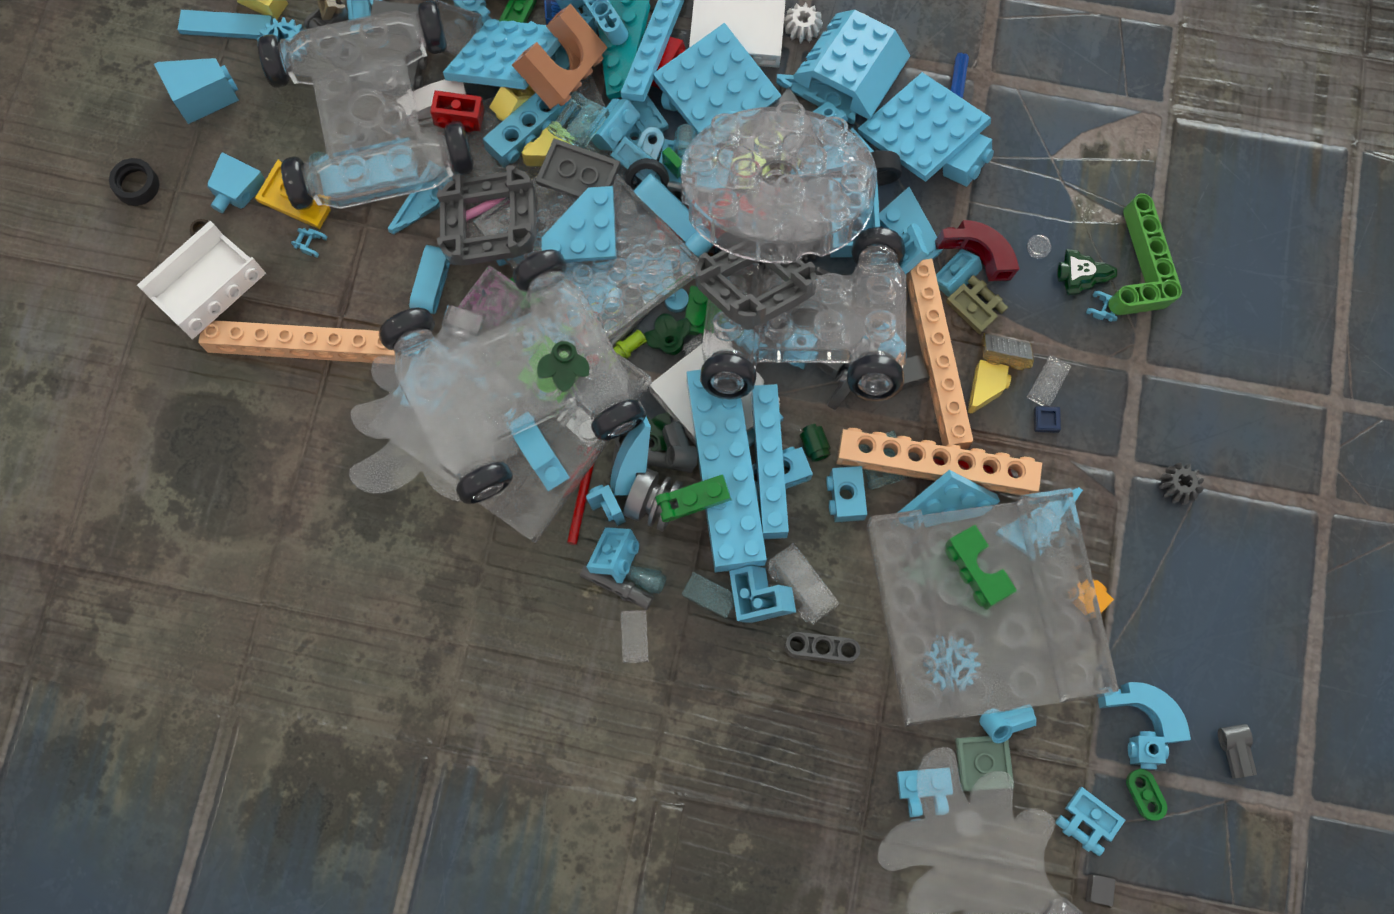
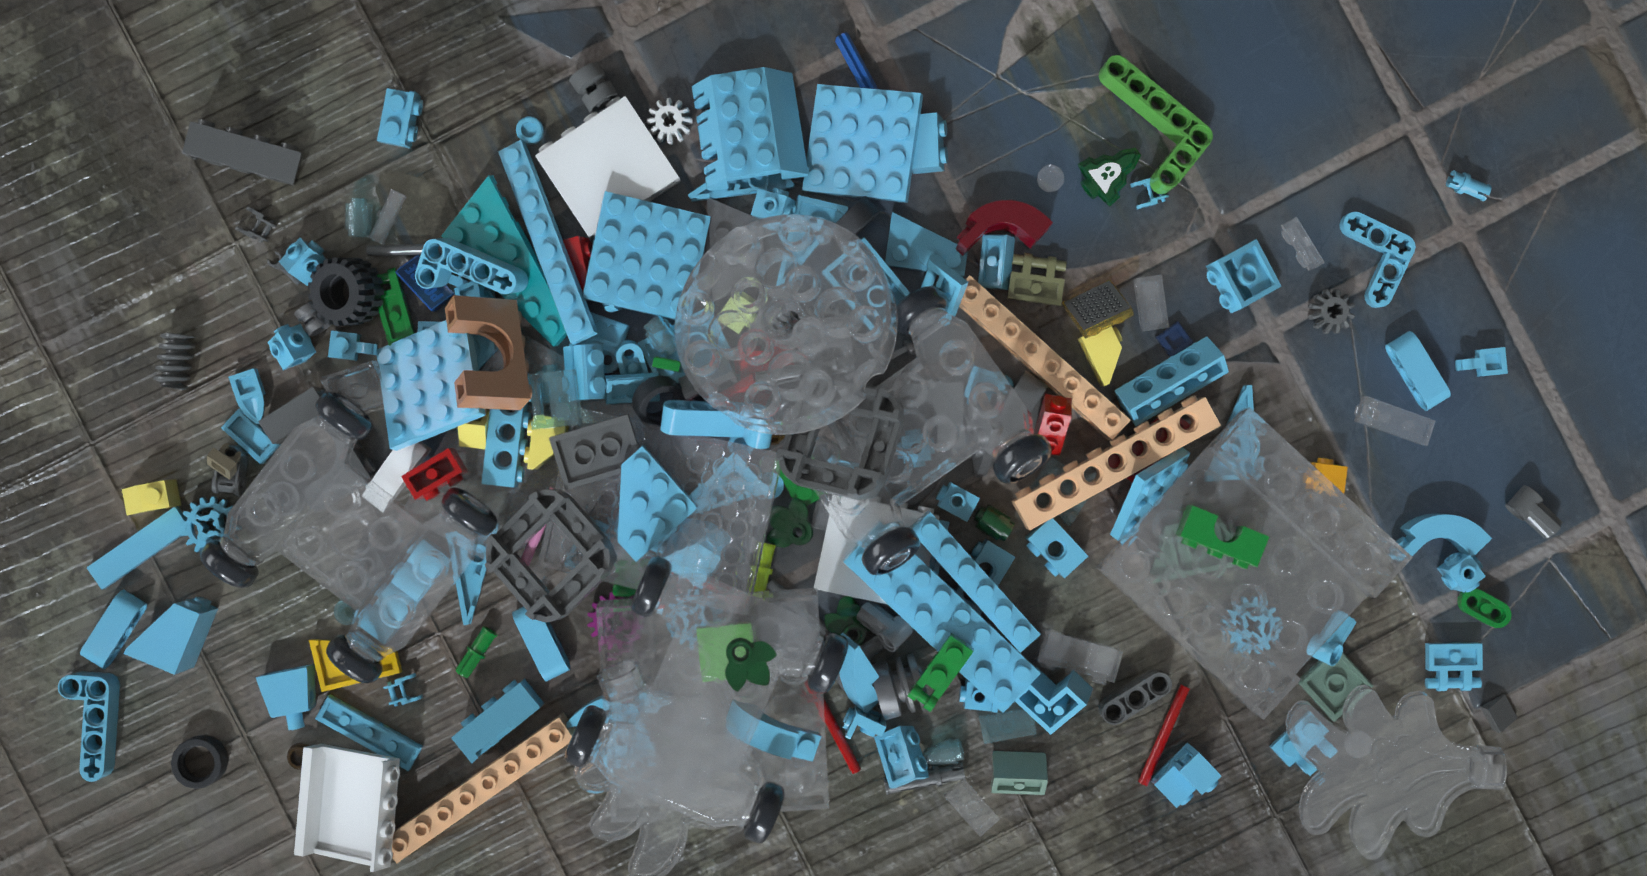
camera: 40 degrees left, 15 degrees up
none -> medium azure beam [58,671,120,782]
none -> medium azure beam [80,589,147,669]
none -> medium azure tile [315,694,423,771]
none -> medium azure wedge [451,678,544,763]
none -> green axle [455,626,497,678]
none -> medium azure brick [936,482,980,522]
none -> medium azure brick [959,679,998,713]
none -> sand green panel [991,751,1048,795]
none -> red brick [1034,394,1072,456]
none -> medium azure brick [1114,336,1229,426]
none -> red bar [1138,684,1190,786]
none -> medium azure brick [1150,743,1221,808]
none -> medium azure plate [1206,239,1281,313]
none -> clear plate [1280,217,1325,271]
none -> medium azure beam [1339,212,1416,308]
none -> clear hinge [1354,396,1436,446]
none -> medium azure beam [1385,331,1451,411]
none -> medium azure pin [1446,170,1492,201]
none -> medium azure plate [1455,347,1508,377]

